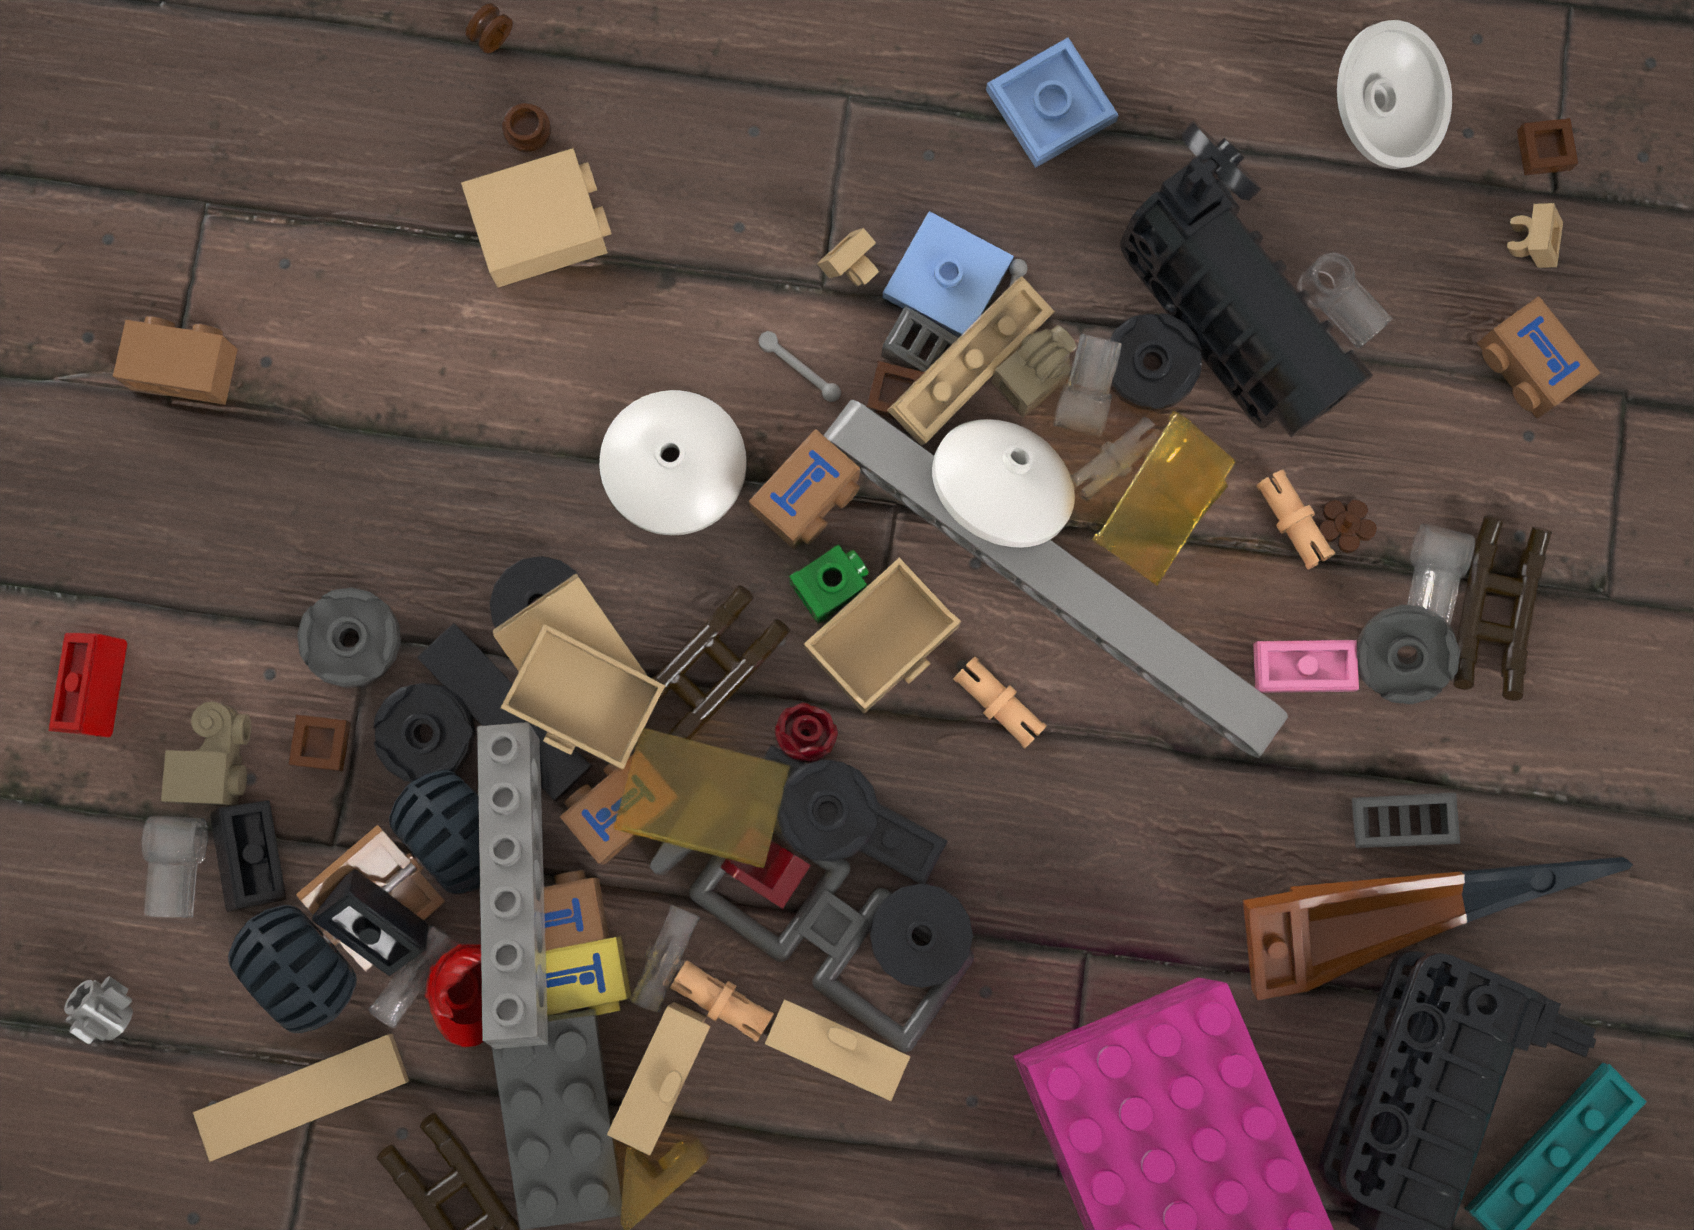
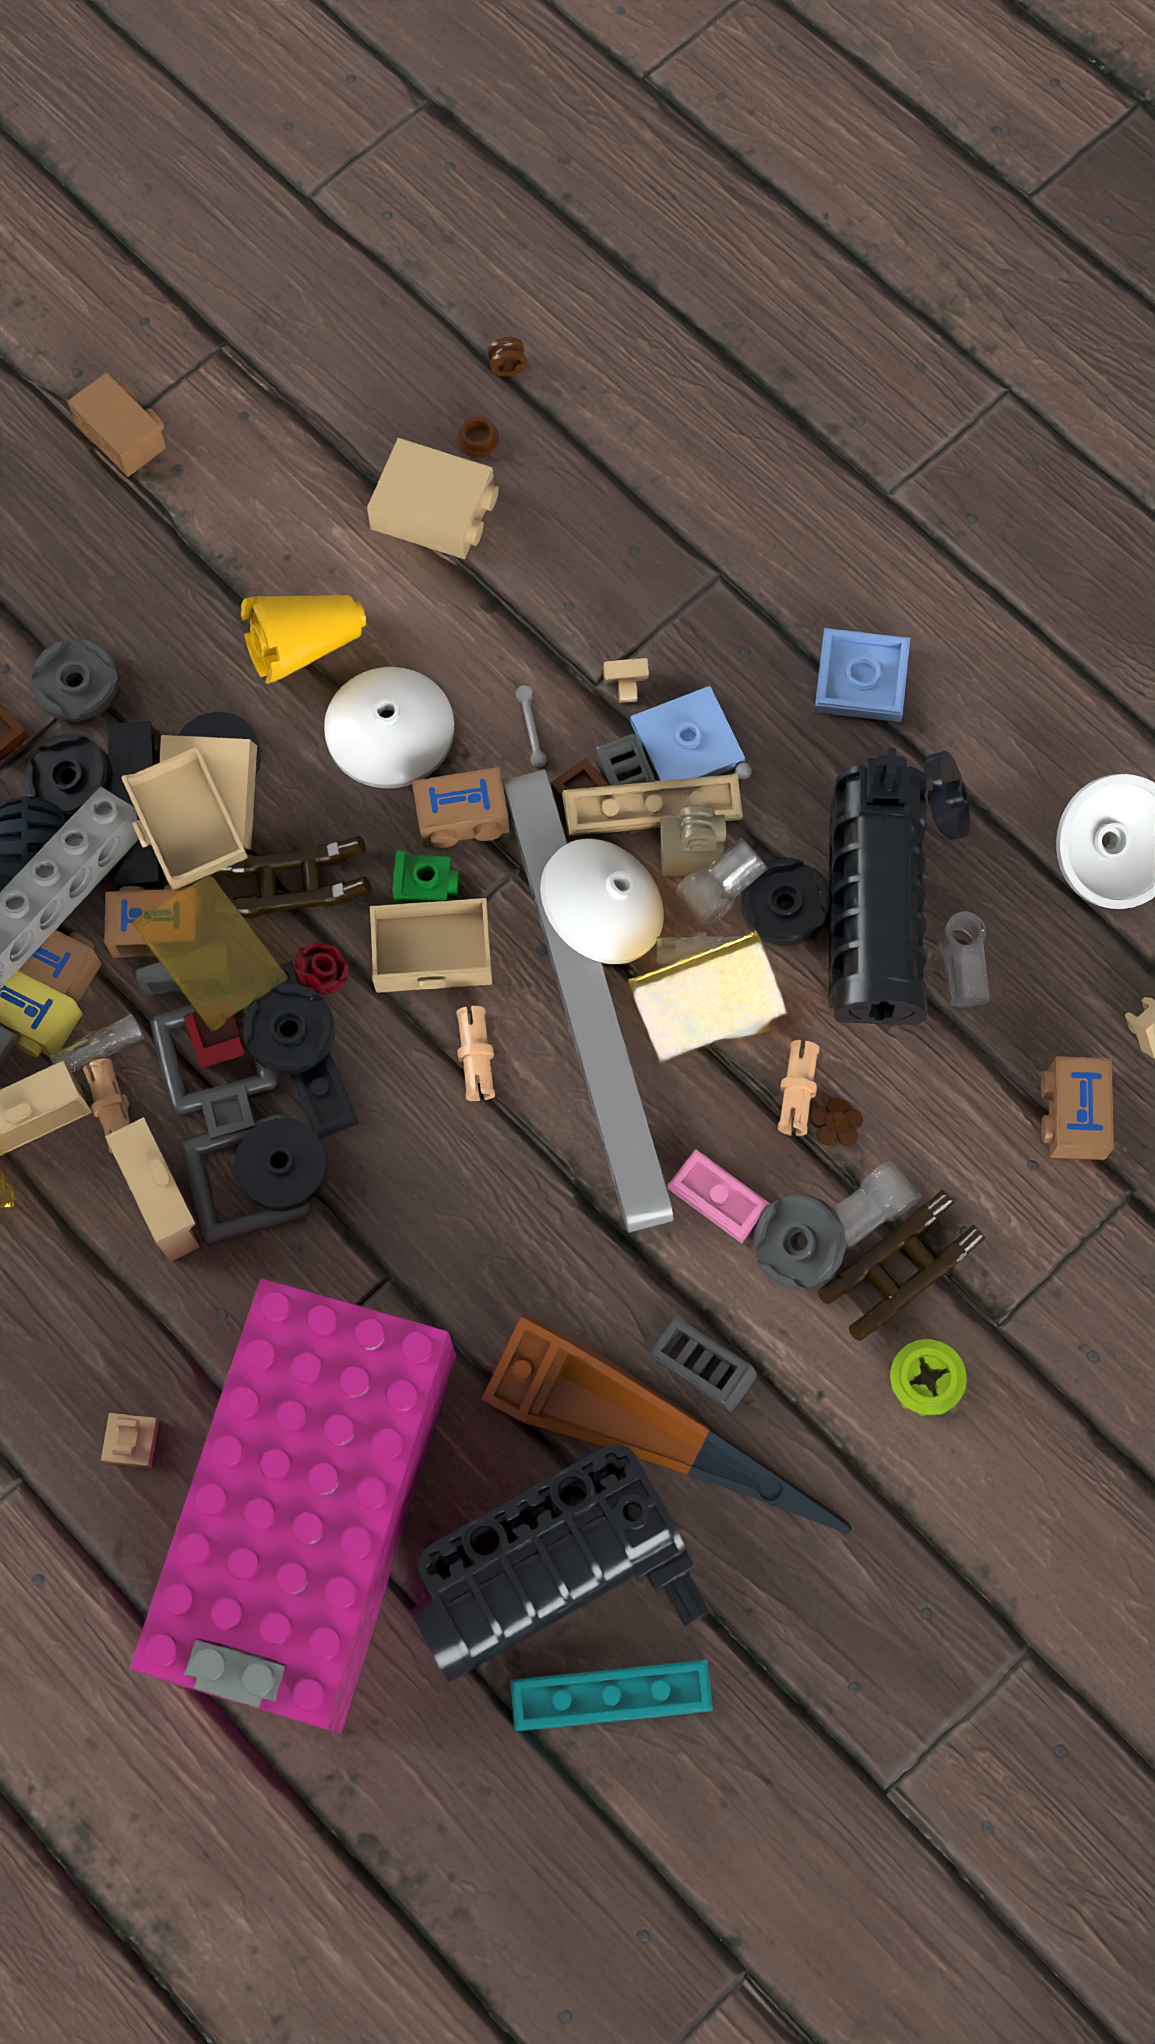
camera: 45 degrees right, 10 degrees down
none -> yellow cone [241,595,366,684]
none -> lime gear [890,1339,967,1416]

